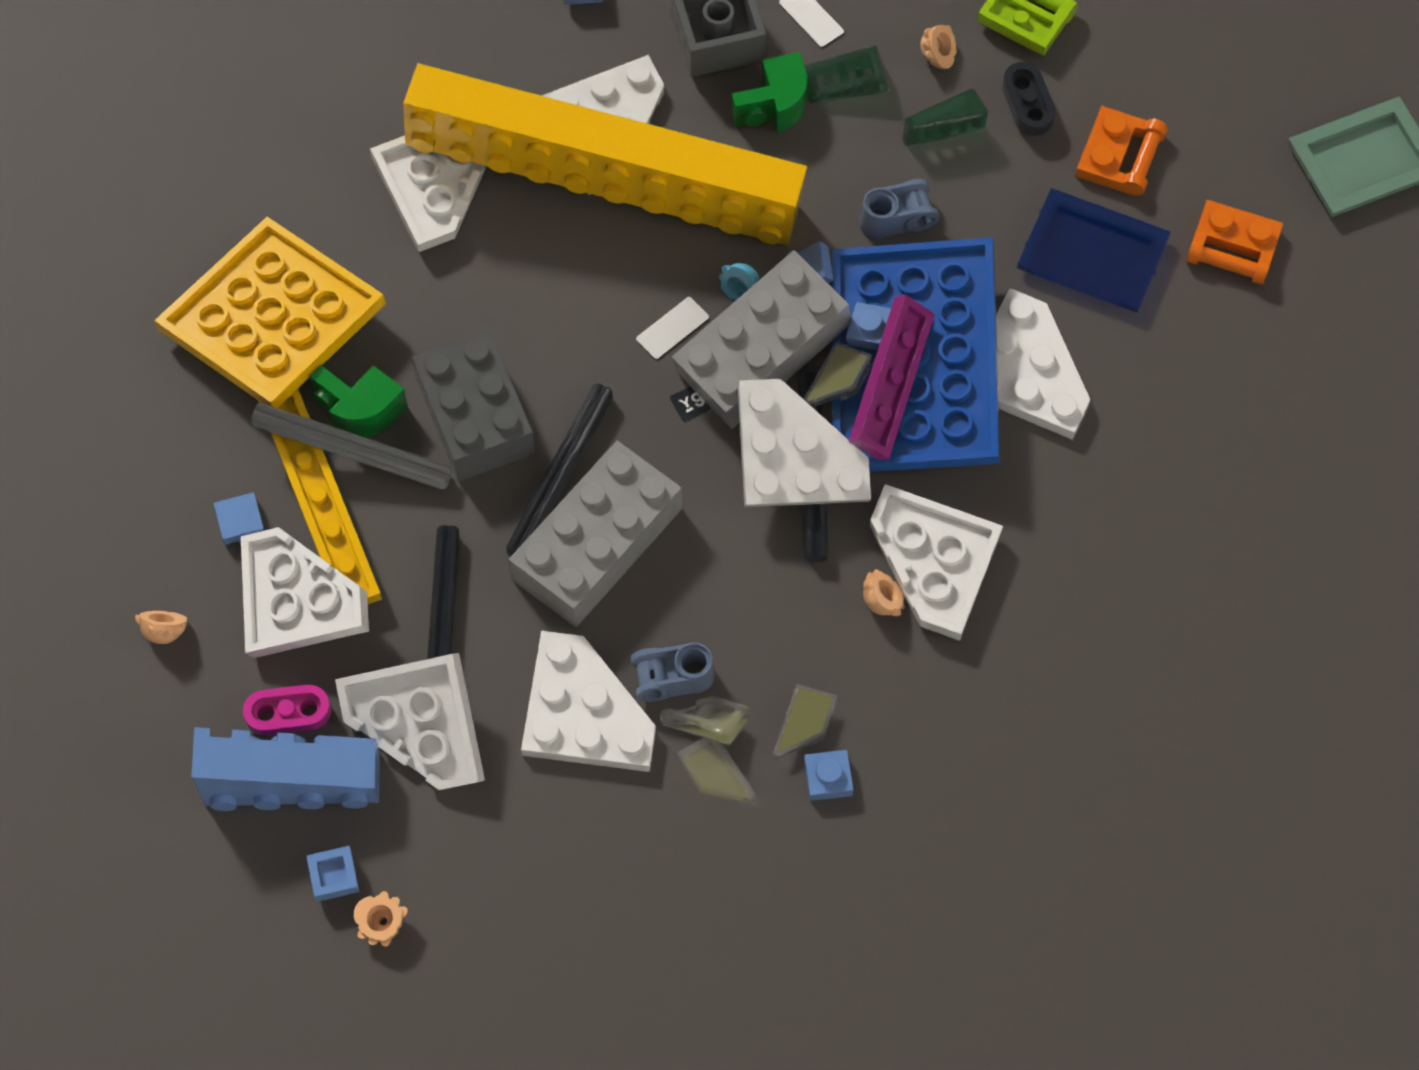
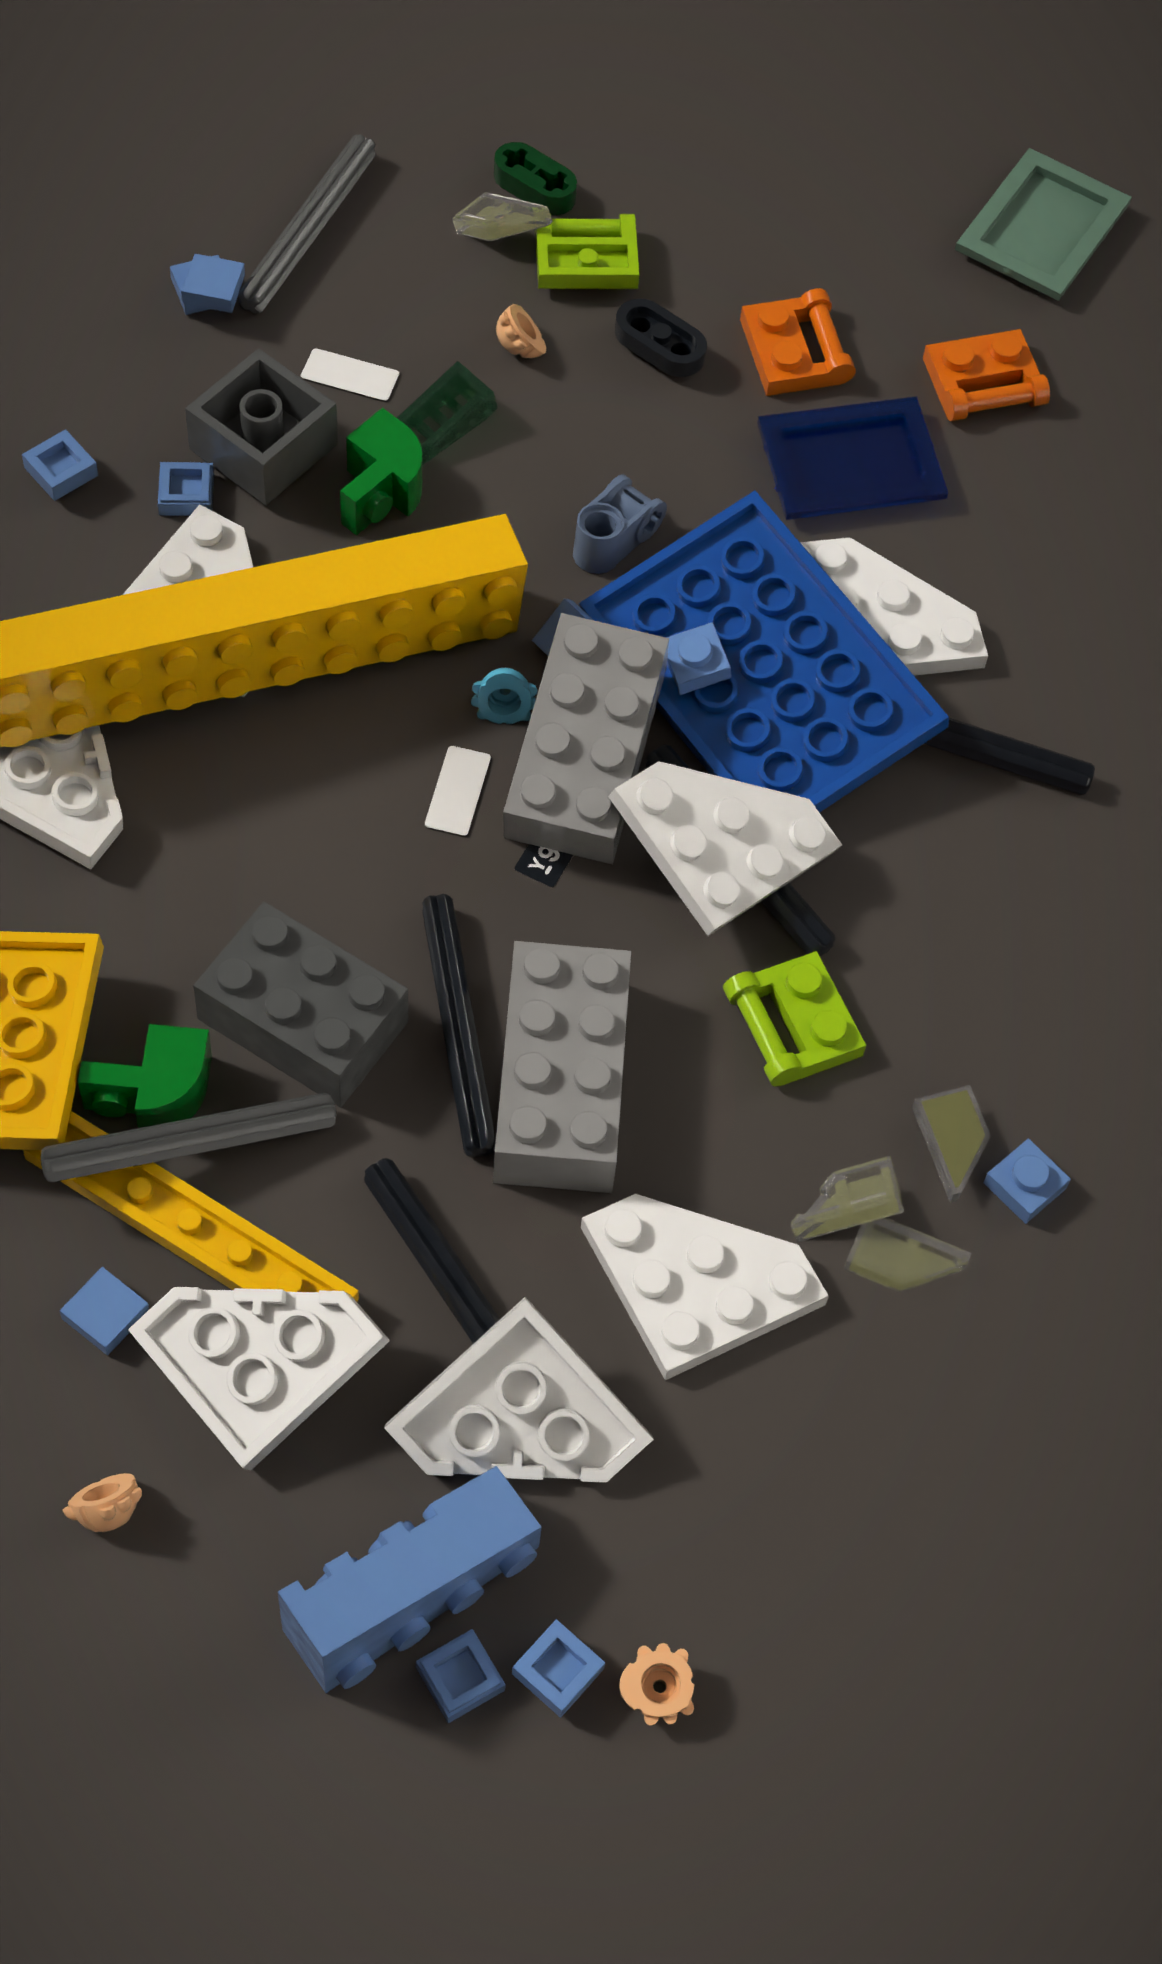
camera: 40 degrees left, 5 degrees down
dark pink plate [243,685,331,736] -> none
sand blue piece [630,643,715,702] -> none
olive tile [804,342,874,410] -> none
magenta plate [848,294,935,461] -> none
light nougat animal [863,569,905,617] -> none
white plate [870,484,1003,641] -> none
clear green slope [902,88,988,146] -> none
none -> medium blue tile [158,462,214,516]
none -> medium blue tile [416,1629,506,1724]
none -> lime plate [723,951,867,1087]
none -> black axle [924,718,1095,795]

